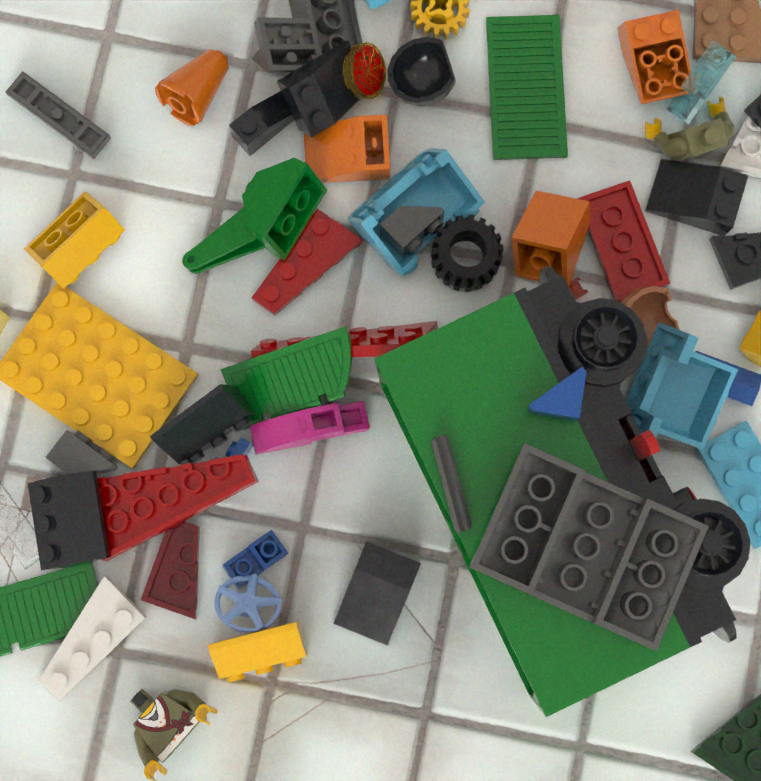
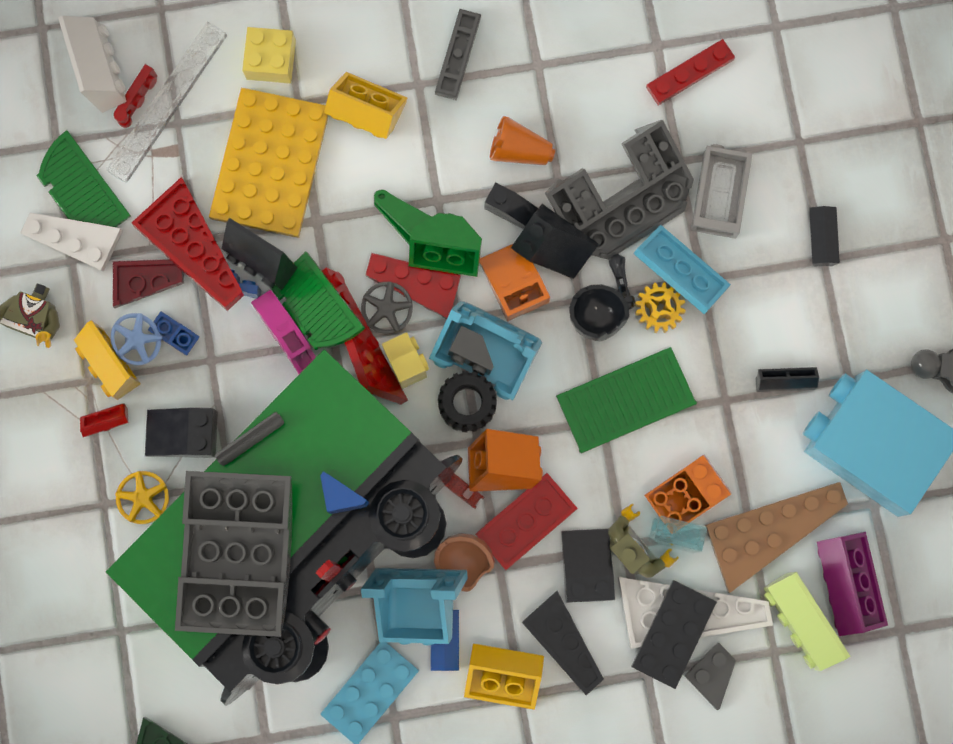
camera: 75 degrees right, 0 degrees up
black slope [27,471,110,571] -> none
dark grey slope [45,430,118,475] -> none
tile [343,42,386,100] -> none
none -> red plate [80,403,129,437]
none -> yellow wheel [115,471,169,524]
none -> dark grey wheel [361,282,413,334]
none -> light yellow brick [382,332,429,389]
none -> black piece [609,254,635,309]

